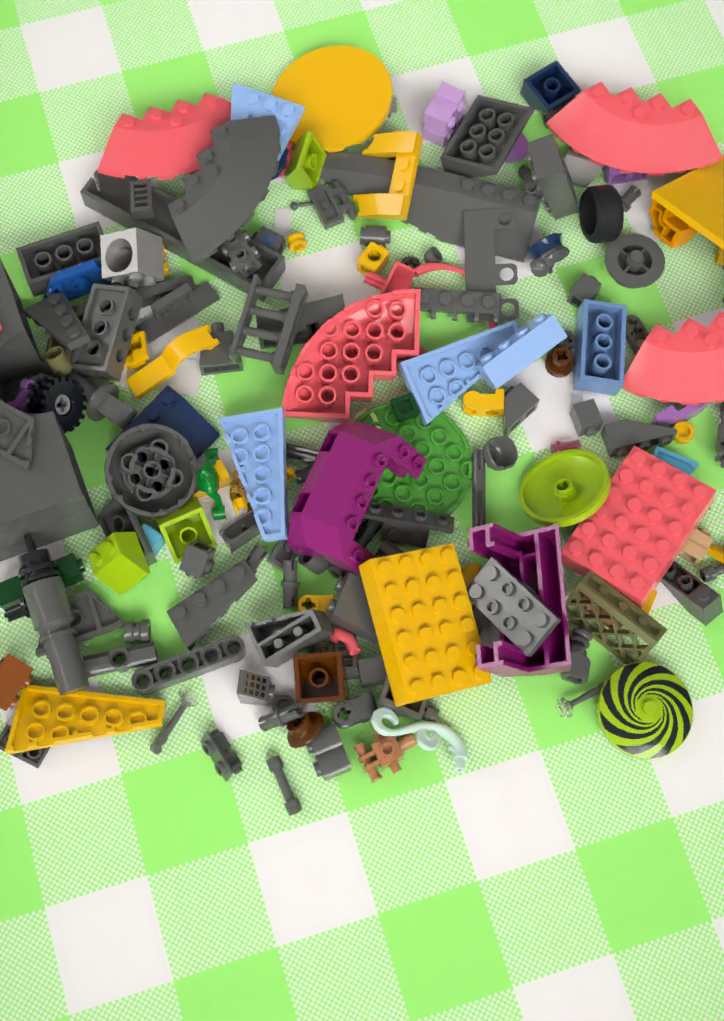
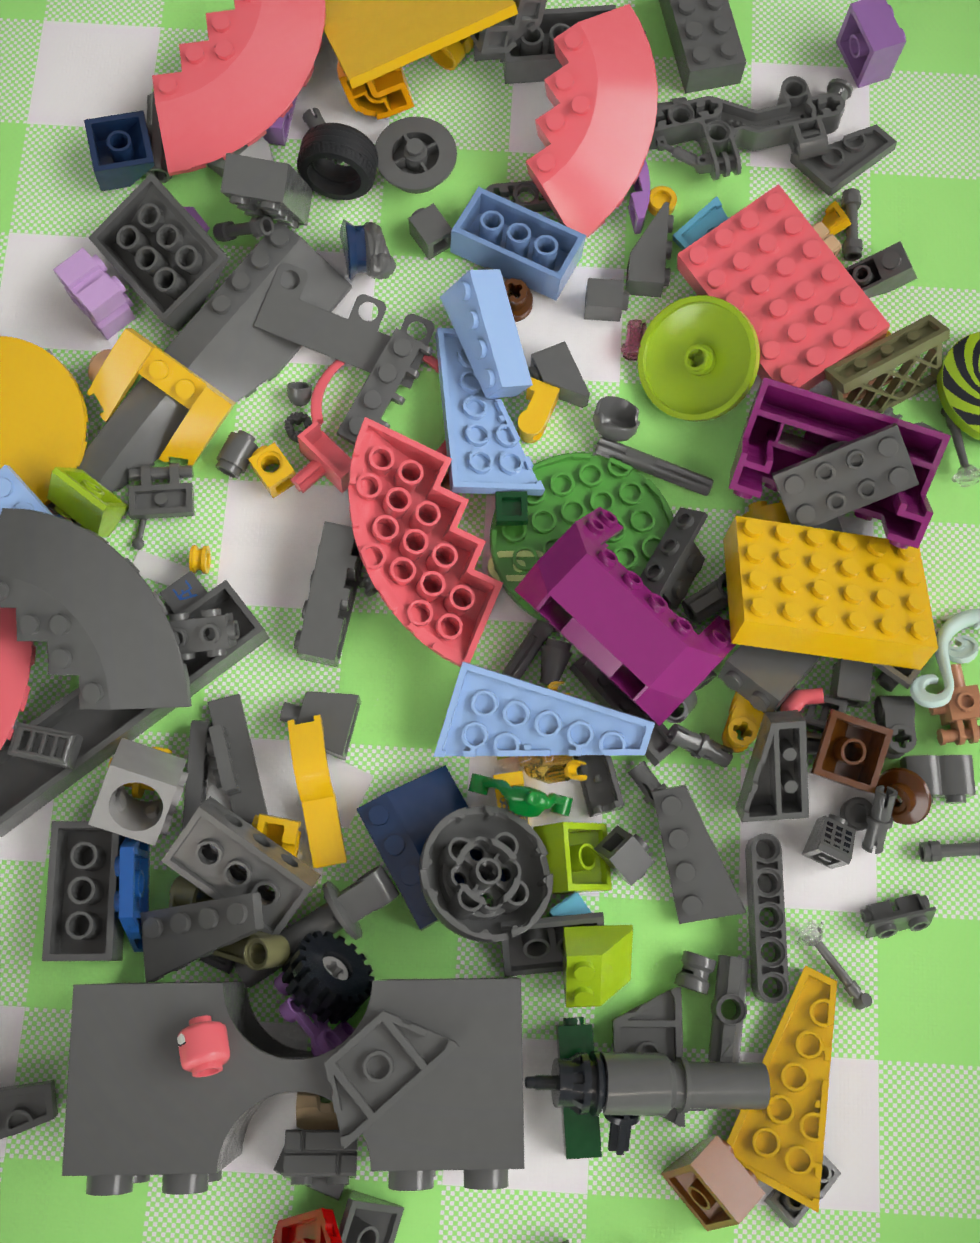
camera: 70 degrees left, 5 degrees up
dark grey fence [227,274,308,375] -> none

